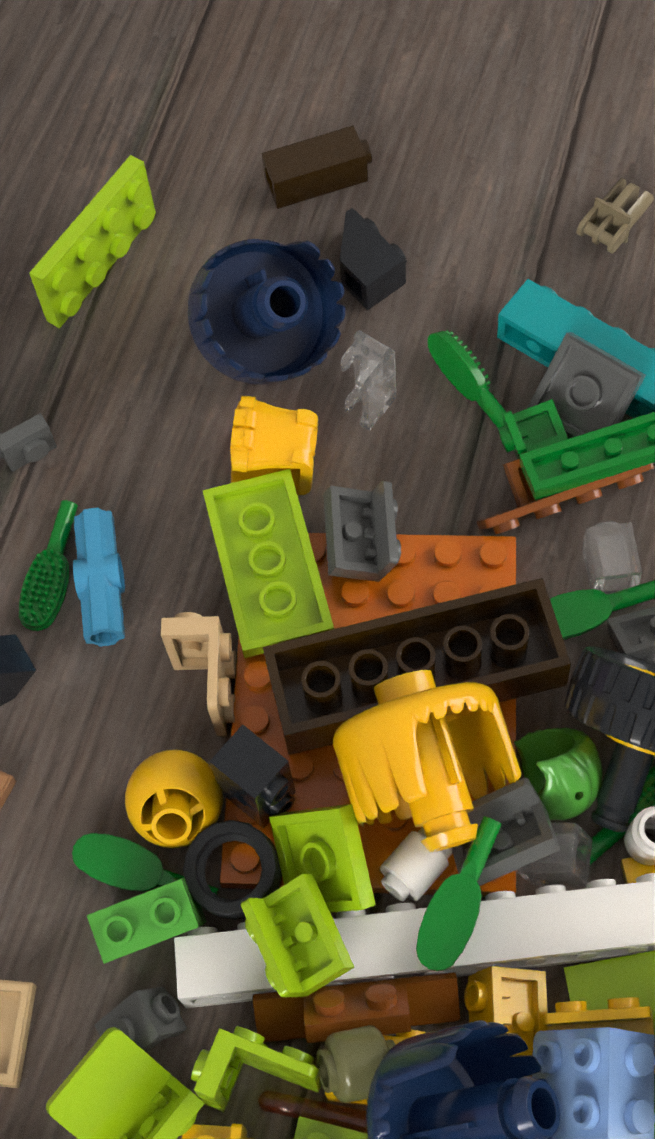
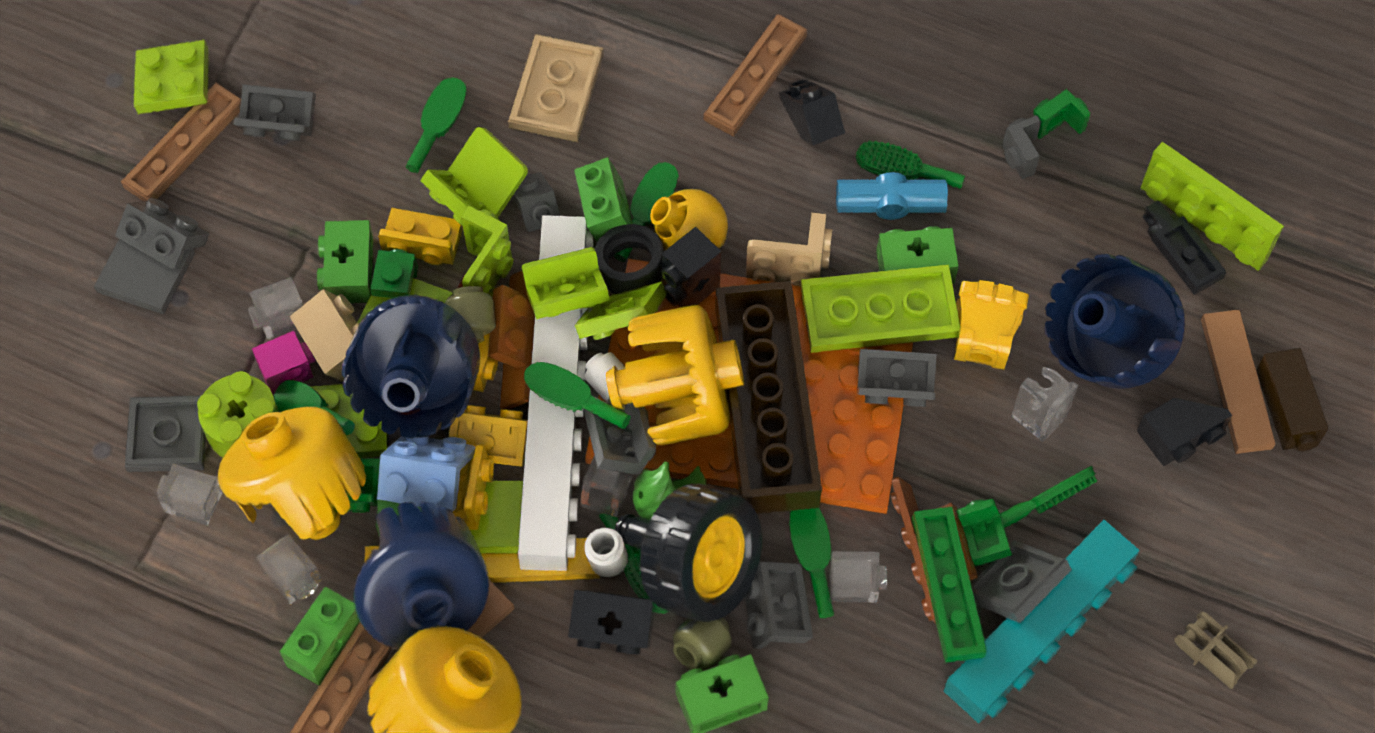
camera: 90 degrees right, 0 degrees up
none -> bright green brick [876,226,959,284]
none -> black hinge [1142,200,1226,295]
none -> medium nougat tile [1201,310,1275,454]

